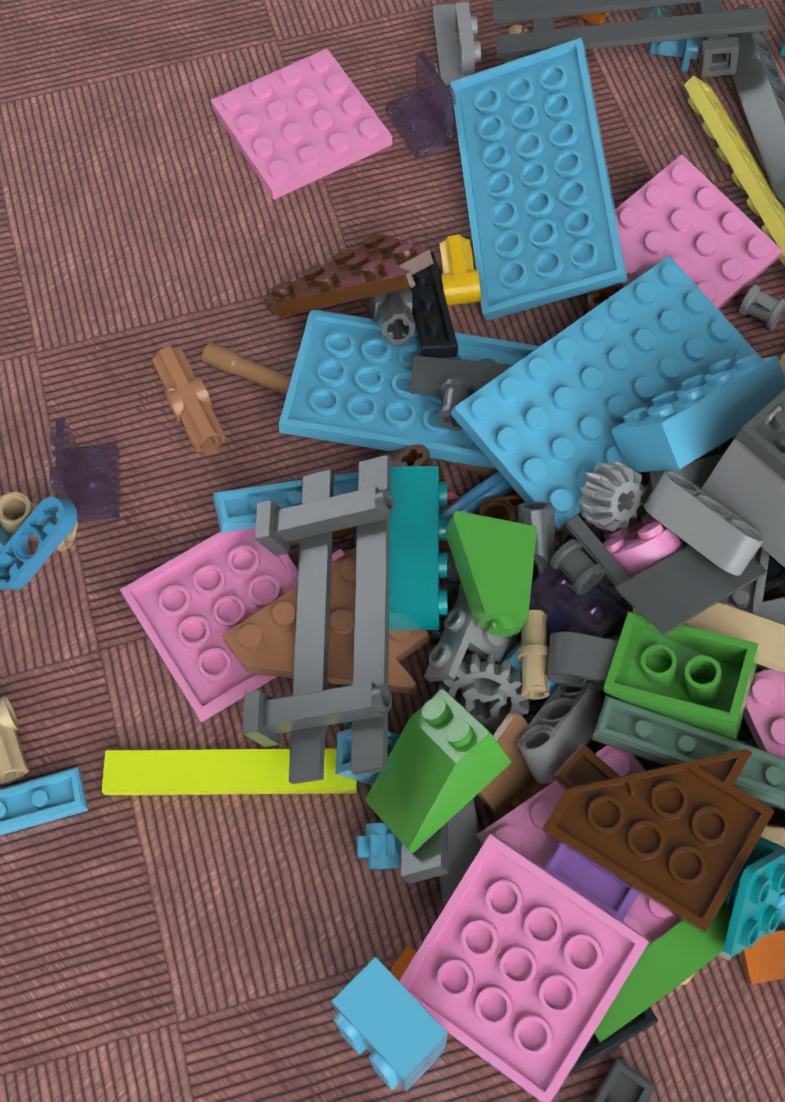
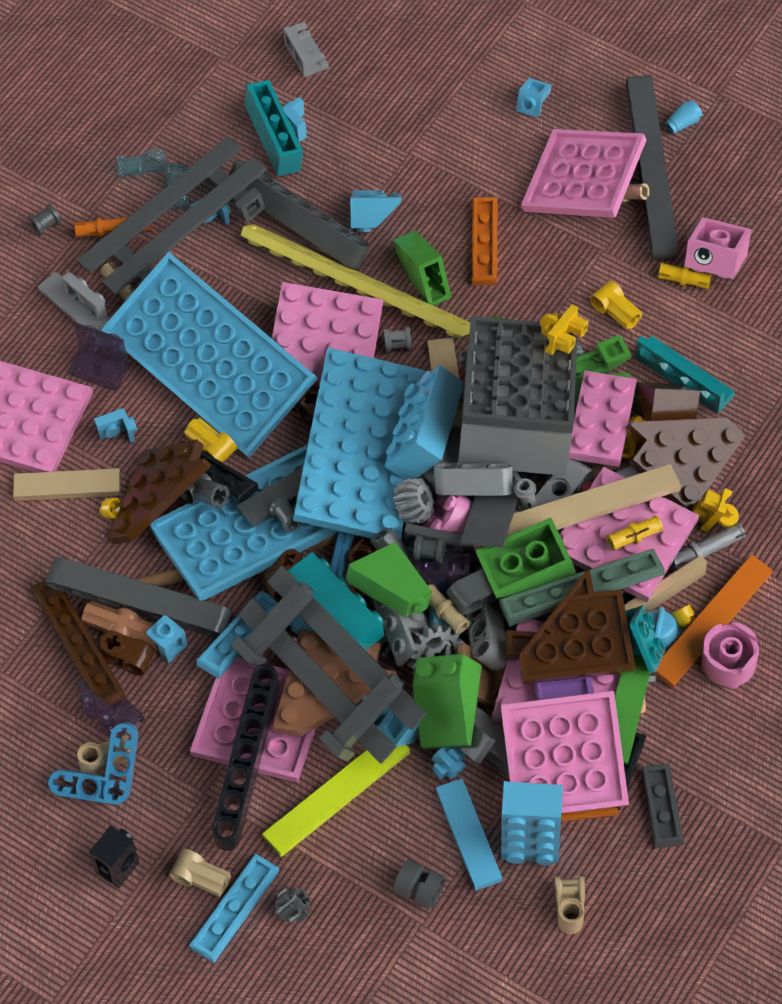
camera: 40 degrees left, 5 degrees down
none -> tan tile [13,468,120,501]
none -> reddish brown tile [31,580,126,710]
none -> dark grey beam [45,557,232,638]
none -> medium azure bracket [94,408,137,443]
none -> yellow hinge [99,498,121,519]
none -> reddish brown piece [100,631,155,676]
none -> medium azure bracket [147,615,188,664]
none -> black beam [212,664,279,851]
none -> dark grey gear [275,887,311,923]
none -> dark grey wheel [393,859,446,910]
none -> medium azure tile [436,778,502,891]
none -> light grey pin [514,478,537,509]

